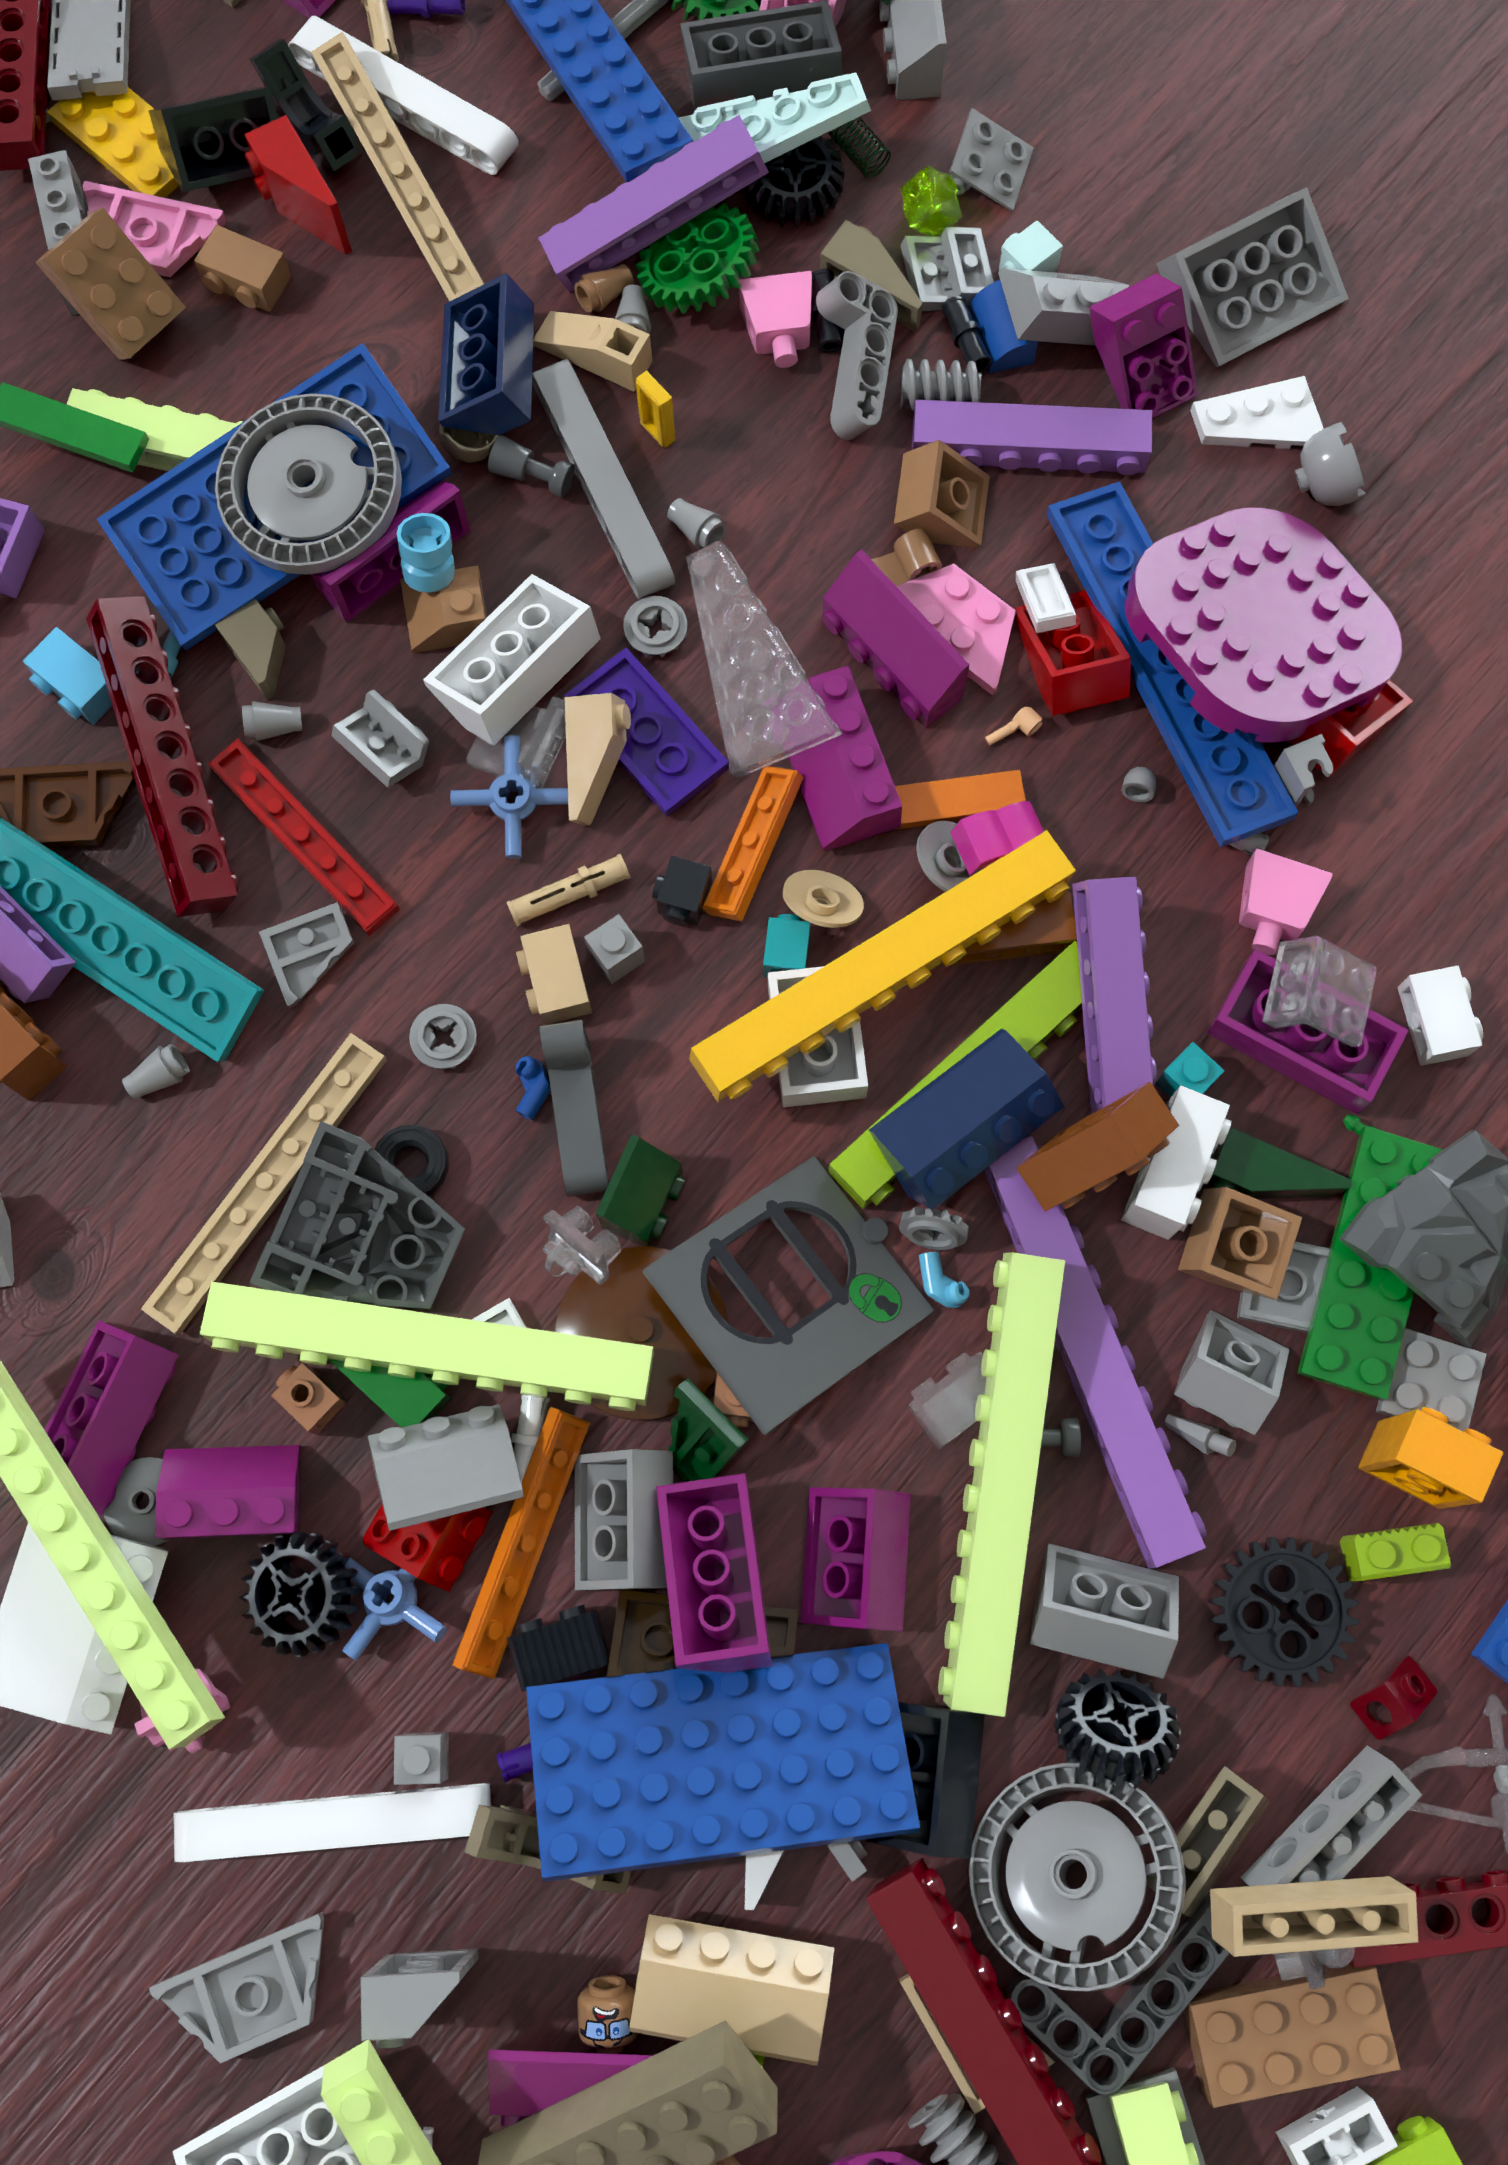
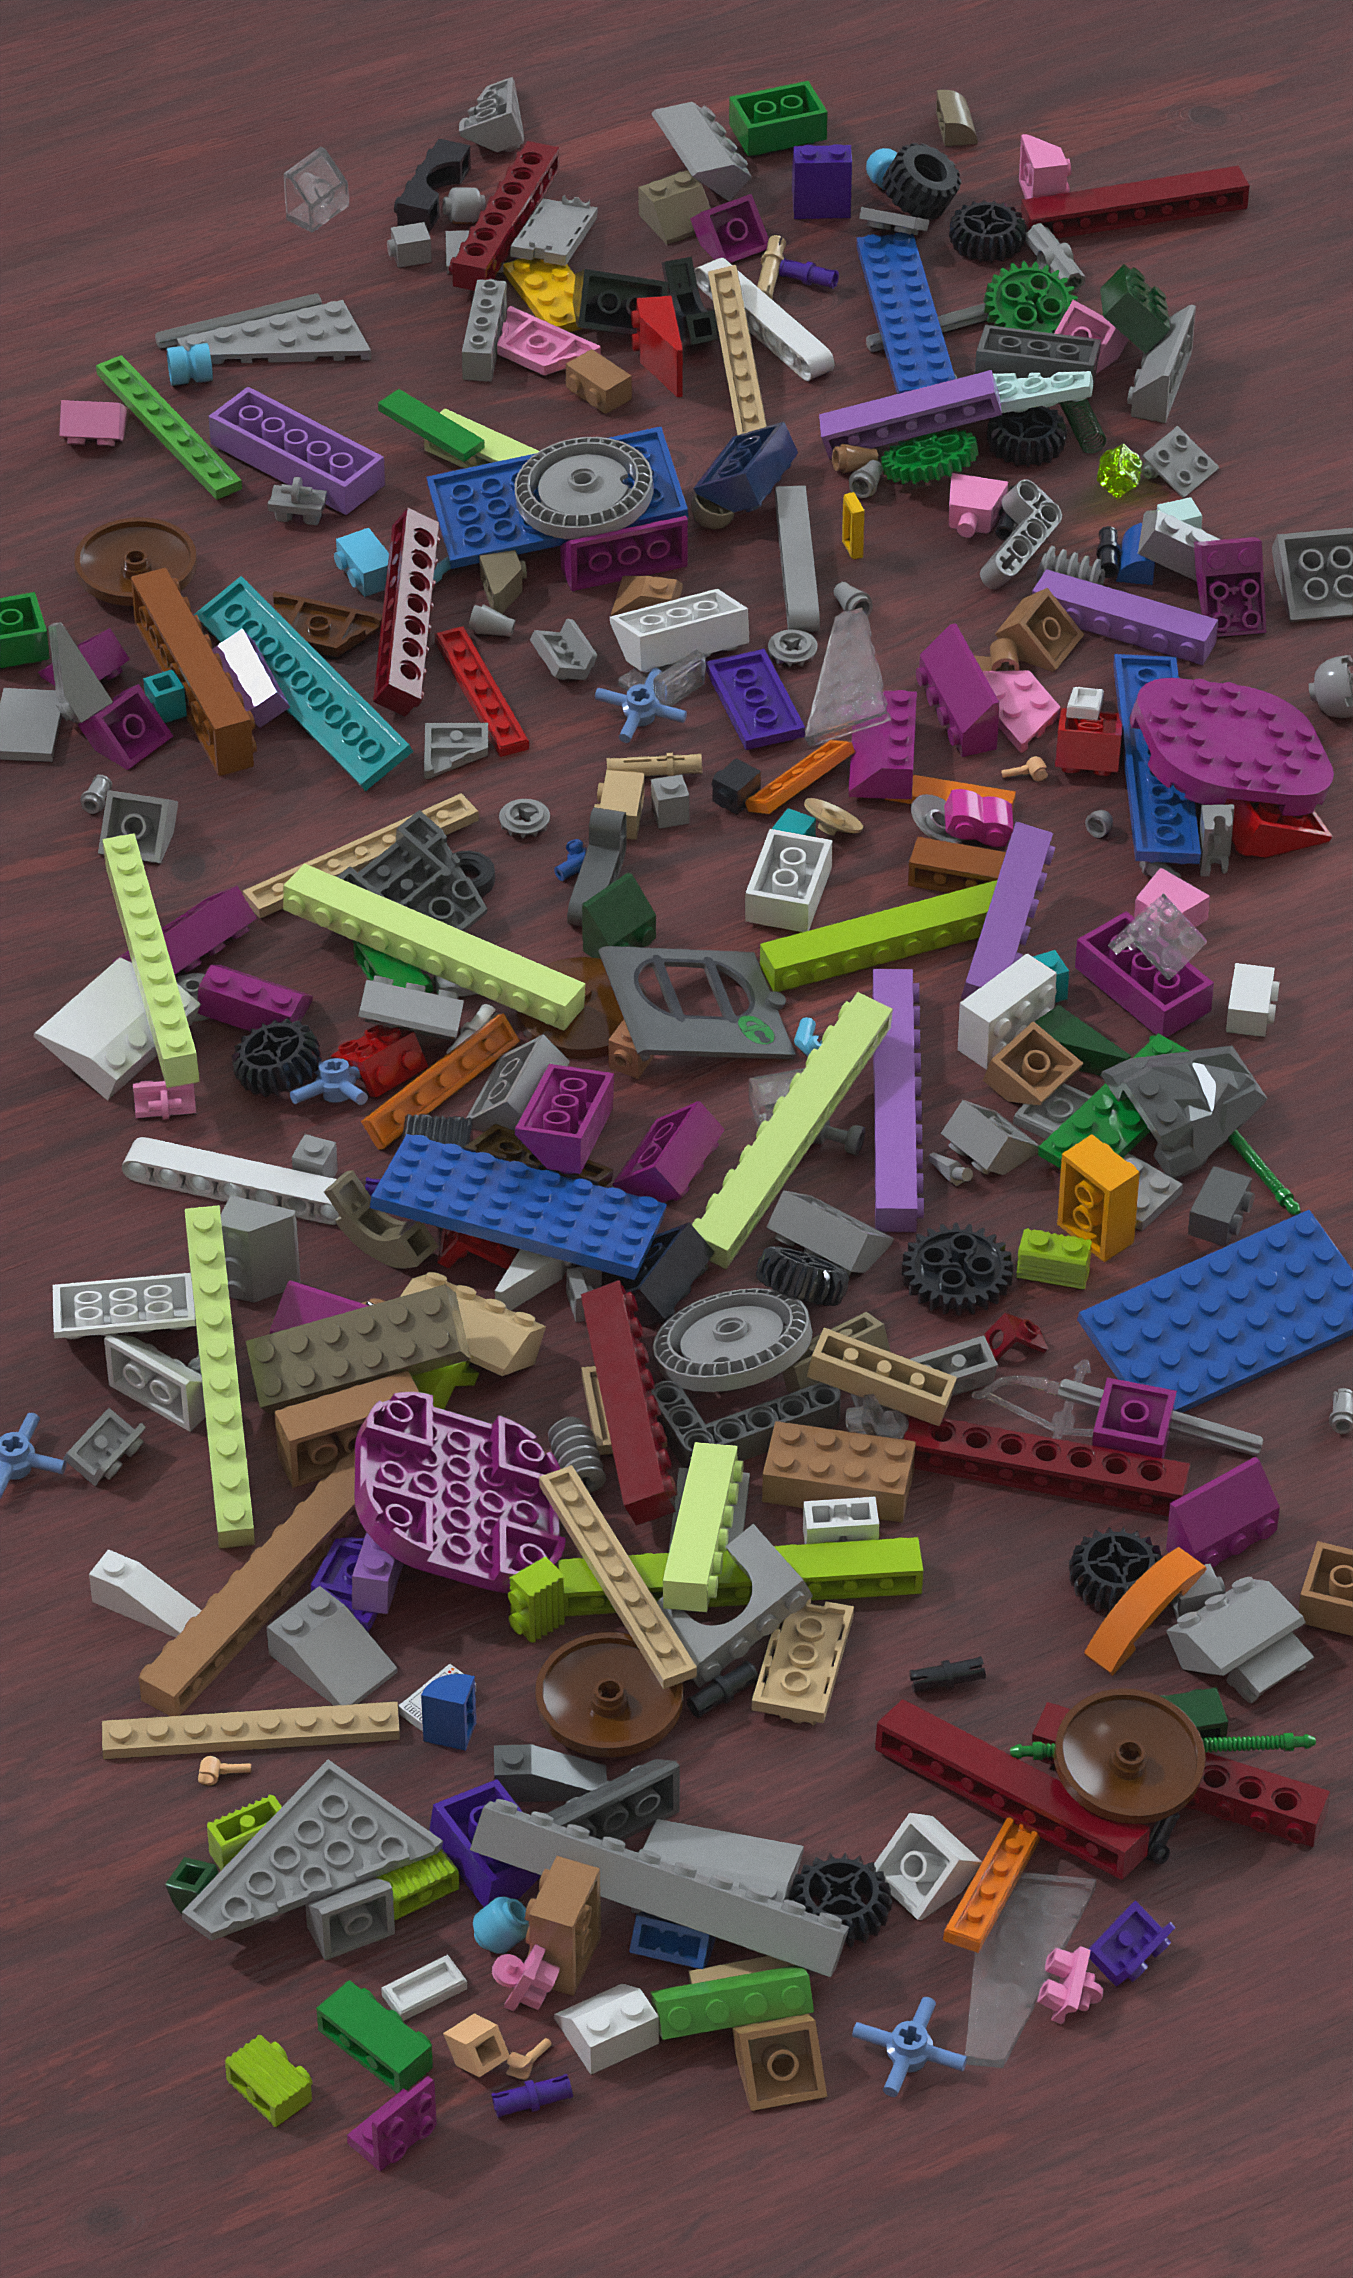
camera: 20 degrees right, 30 degrees down
medium nougat brick [35,207,186,360] -> none
light grey cone [122,1044,190,1100] -> none
light grey wing [149,1912,325,2063] -> none
nougat brick [271,1363,348,1435] -> none
medium azure wheel [397,513,455,593] -> none
dark grey piece [488,435,575,498] -> none
tan slope [533,311,652,392] -> none
clear hips [543,1206,621,1285] -> none
tan slope [565,693,631,826] -> none
dark green wing [668,1378,748,1482] -> none
yellow brick [689,830,1076,1102] -> none
dark tan slope [820,220,923,332] -> none
dark blue slope [869,1029,1065,1210] -> none
light grey gear [899,1206,969,1250] -> none
light grey slope [900,227,993,311] -> none
dark orange brick [1016,1081,1179,1211] -> none
white wing [1190,376,1324,449] -> none

